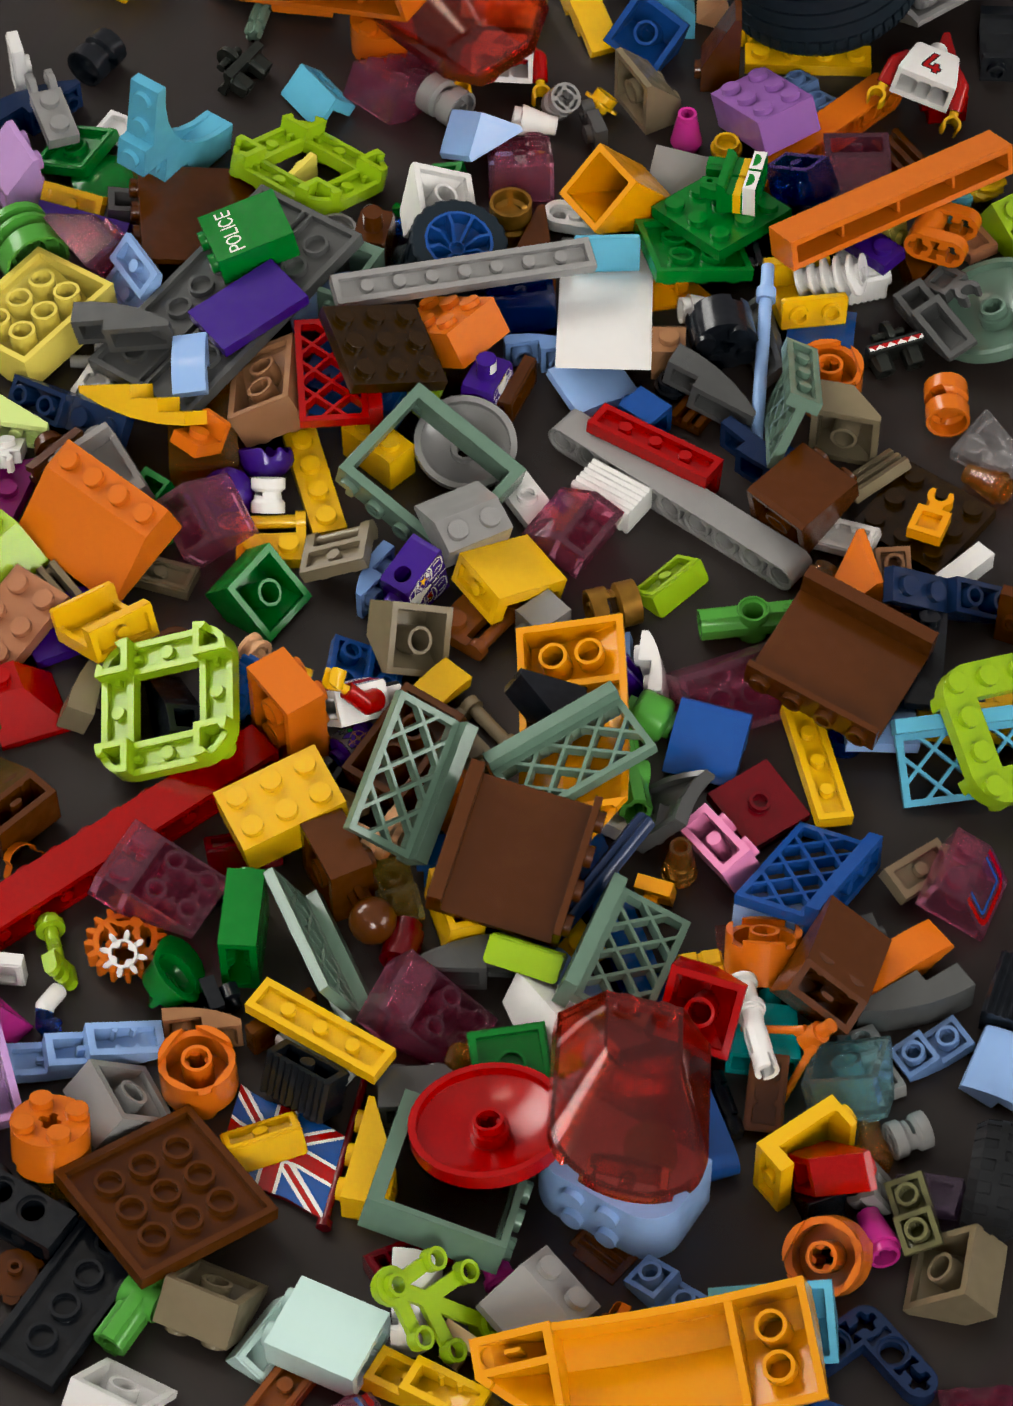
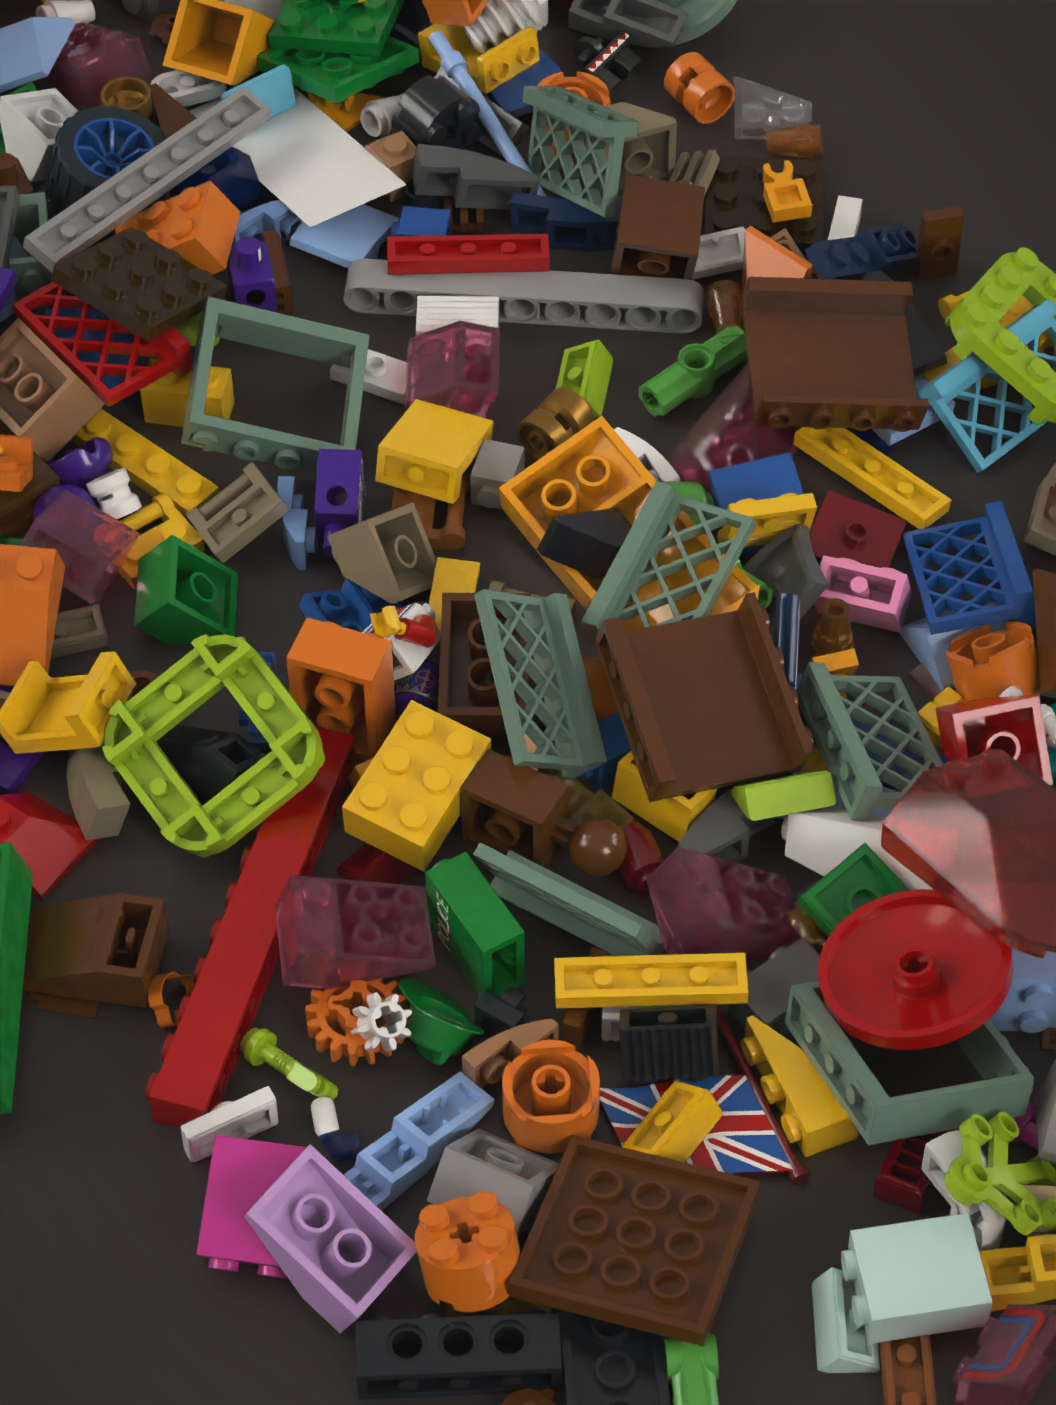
camera: 35 degrees left, 0 degrees up
dark tan slope [152,1259,269,1351] -> none
light grey dish [413,395,518,490] -> none
light grey slope [414,480,513,568] -> none
none -> yellow plate [717,493,817,548]

